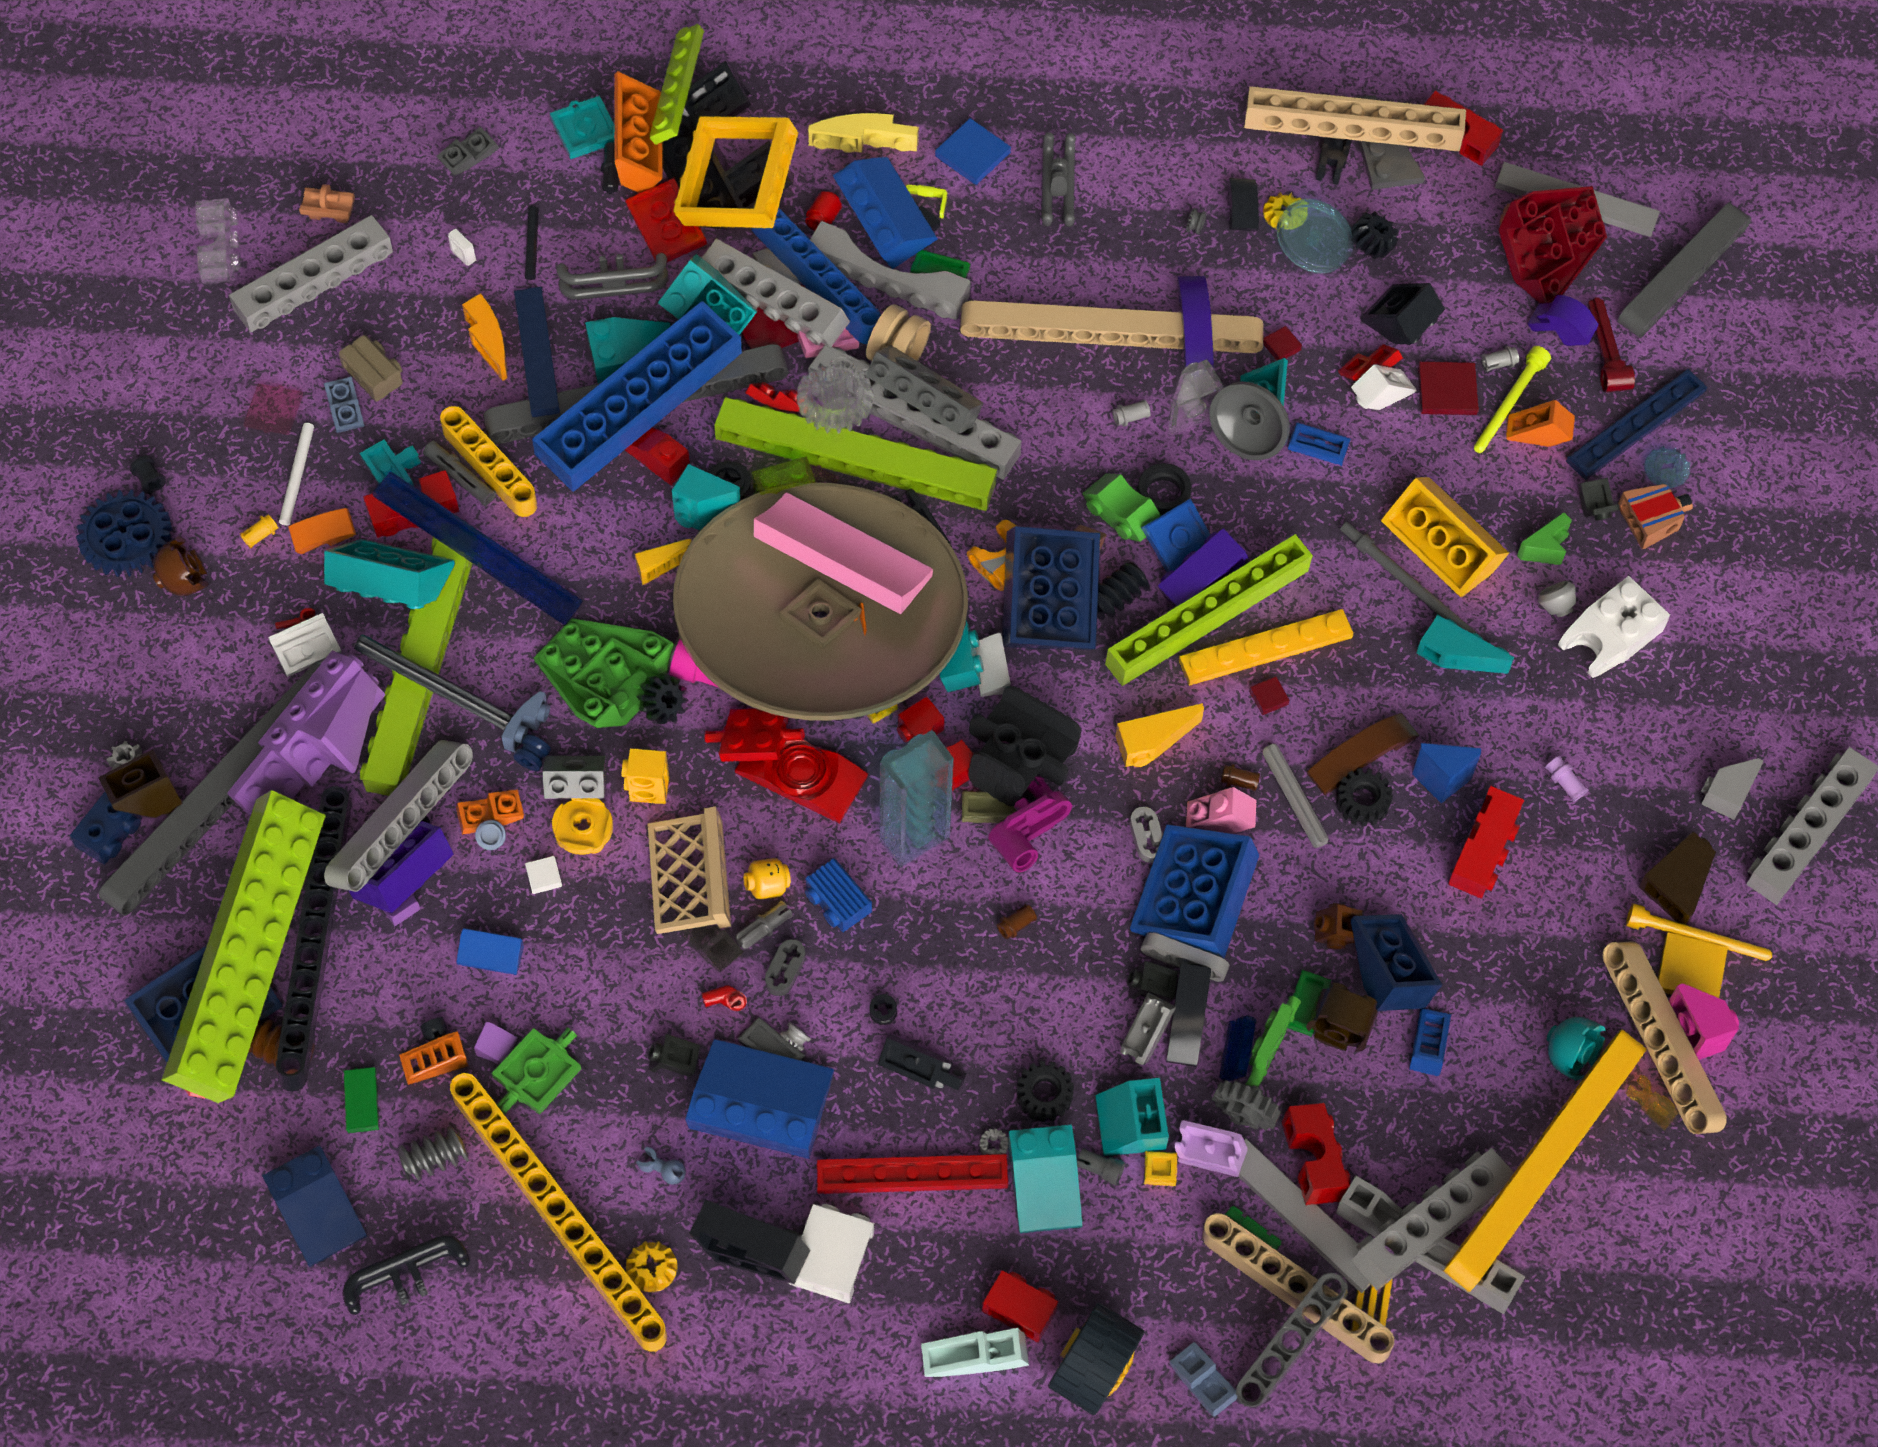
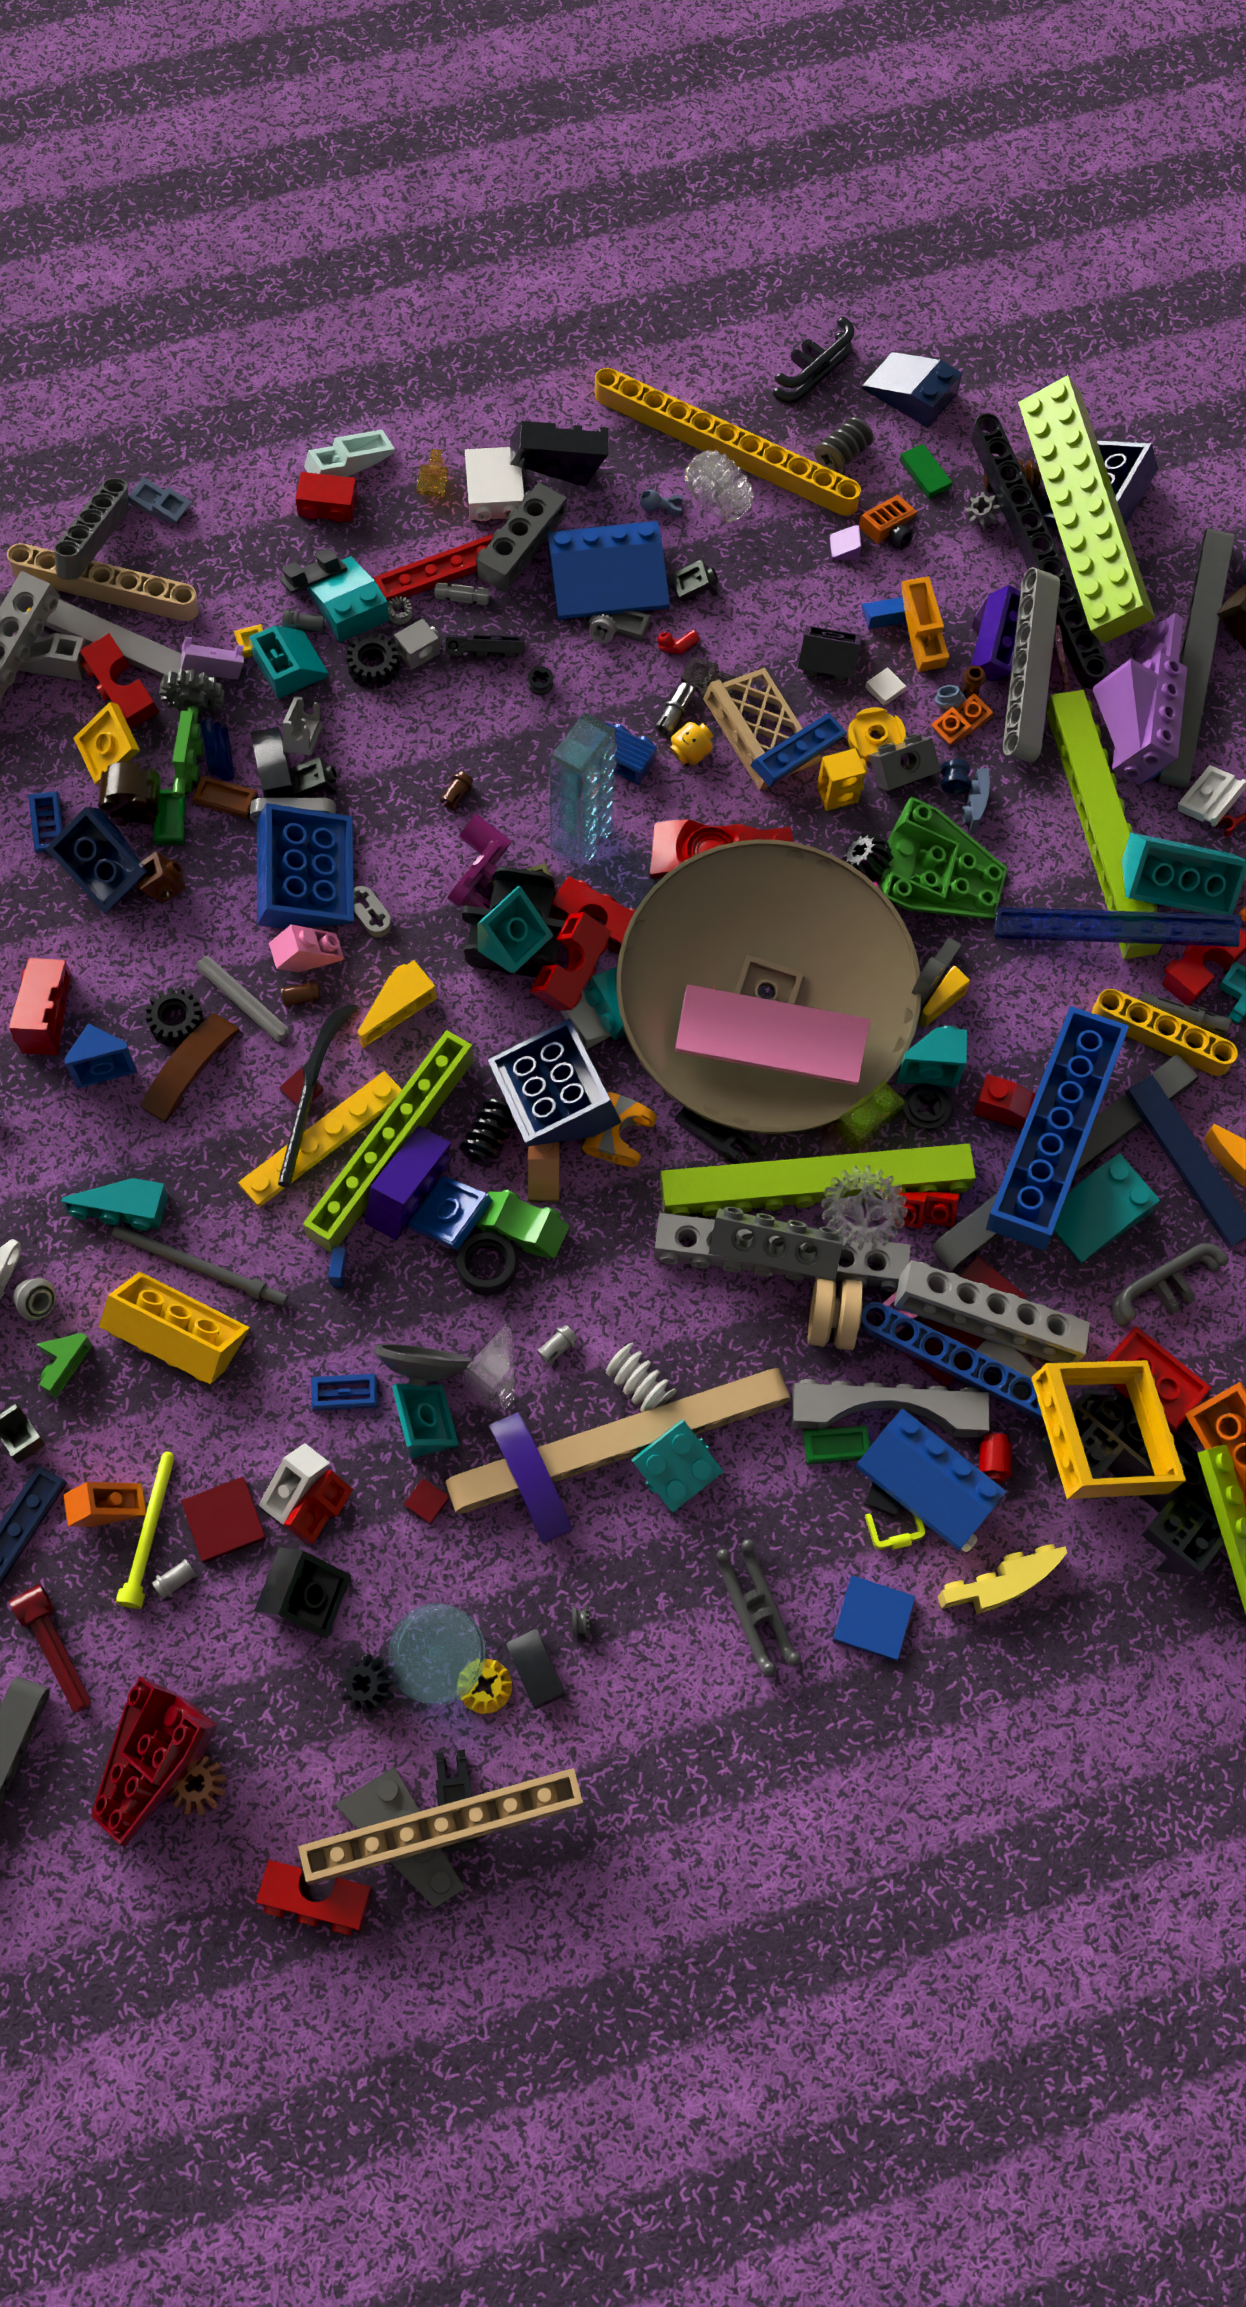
camera: 155 degrees right, 5 degrees up
black axle [354,634,514,730] -> none
bright green plate [492,1027,581,1115] -> none
yellow gear [626,1241,677,1292] -> none
teal slope [658,254,758,335] -> none
dark grey beam [765,939,806,996] -> none
black wheel [1048,1302,1144,1416] -> none
green axle [1225,1206,1282,1251] -> none
light grey tile [1495,162,1660,237] -> none
dark purple brick [1528,295,1599,346] -> none
none -> yellow plate [73,702,140,785]
none -> dark orange tile [192,775,258,819]
none -> black piece [278,1005,358,1188]
none -> black piece [279,548,348,594]
none -> blue tile [328,1247,348,1288]
none -> light grey brick [394,618,441,670]
none -> clear yellow plate [417,449,448,497]
none -> light grey axle [434,582,490,605]
none -> dark grey brick [476,482,567,592]
none -> teal slope [477,886,554,973]
none -> red arch [530,912,612,1011]
none -> white piece [606,1343,677,1412]
none -> teal plate [631,1419,724,1513]
none -> clear gear [684,450,754,523]
none -> blue tile [750,713,847,787]
none -> black slope [798,625,861,681]
none -> light orange slope [901,576,949,672]
none -> dark grey beam [911,937,962,1010]
none -> reddish brown pin [961,666,986,698]
none -> light grey gear [965,492,1002,530]
none -> clear pink piece [1055,624,1071,692]

